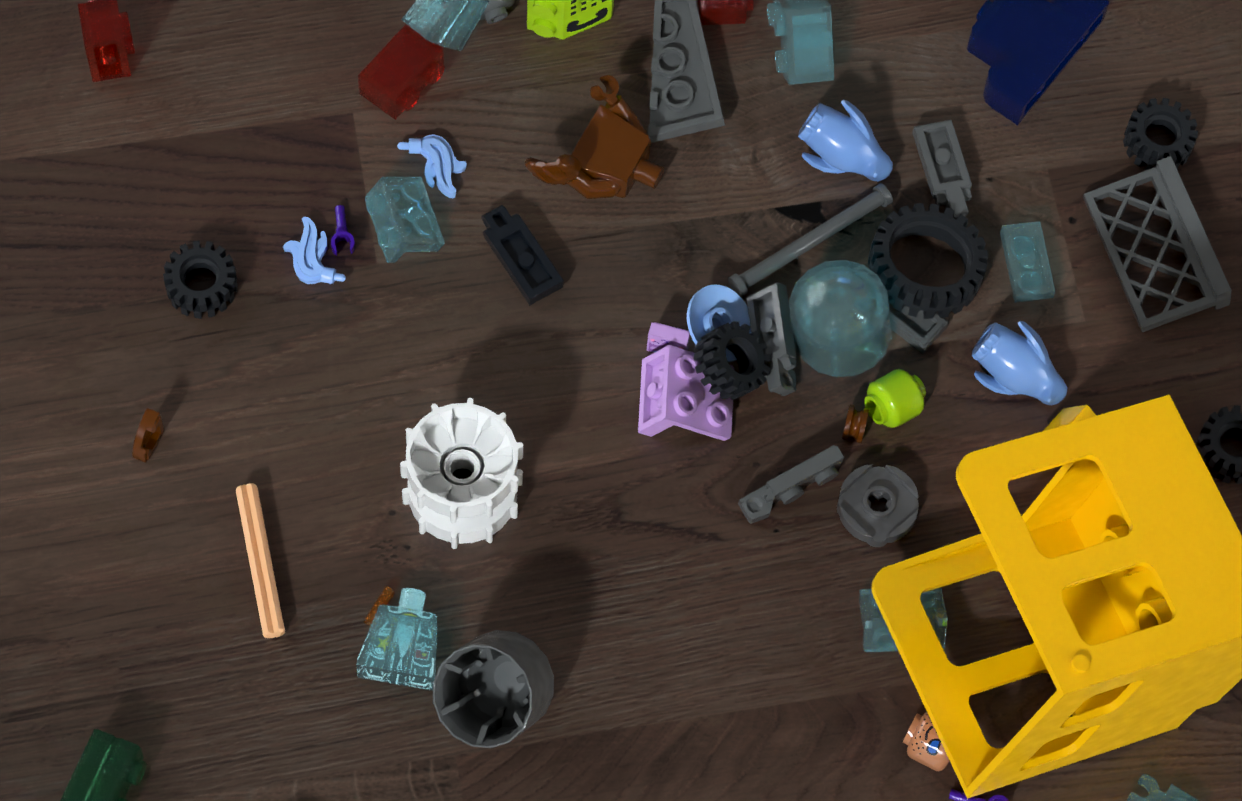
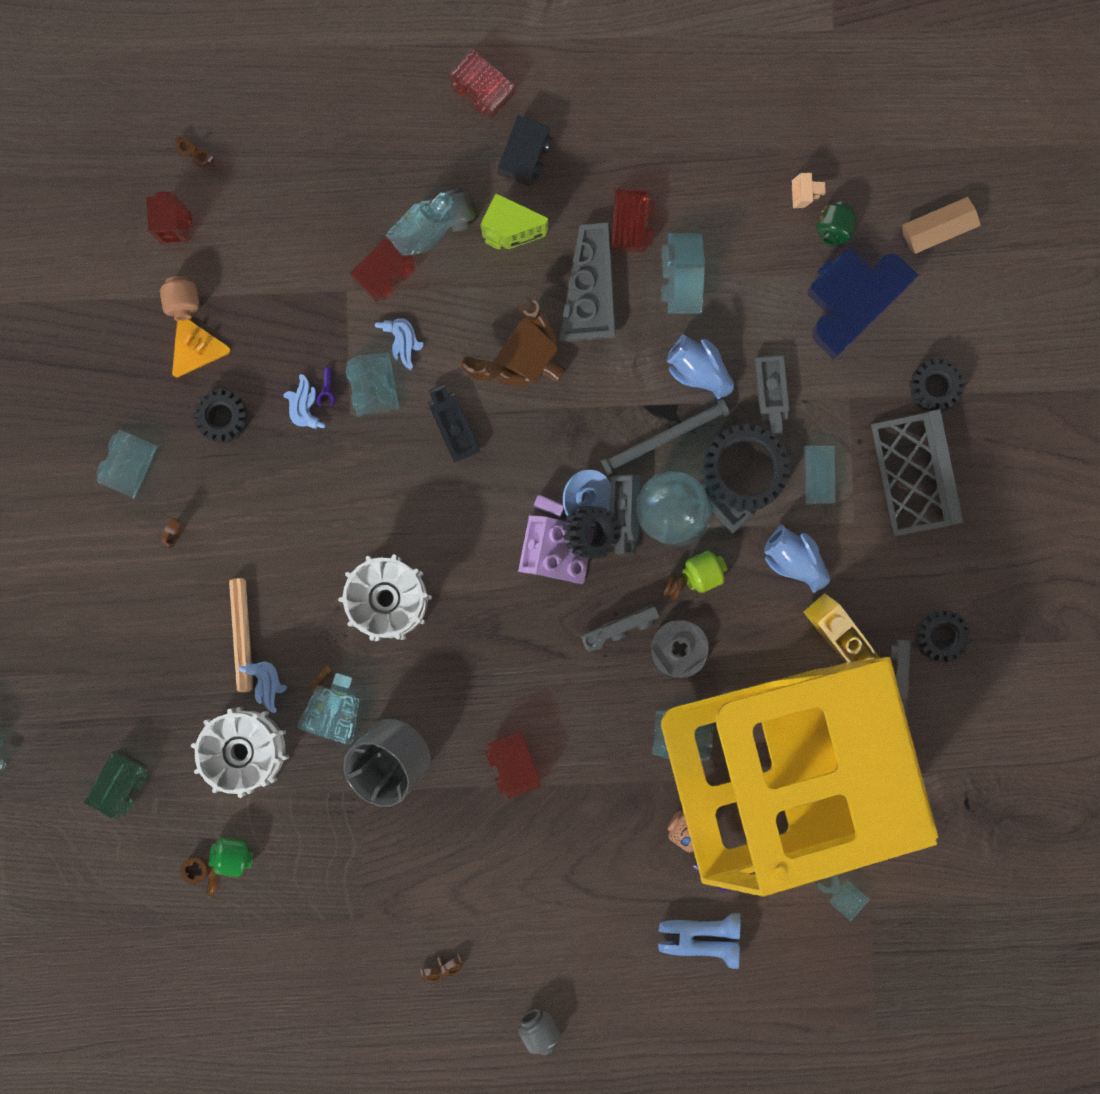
camera: 15 degrees right, 20 degrees up
none -> clear light blue bracket [96,430,158,498]
none -> nougat head [160,276,200,321]
none -> light orange piece [172,319,231,378]
none -> white piece [191,707,289,798]
none -> light blue piece [238,661,287,713]
none -> clear red brick [485,730,542,799]

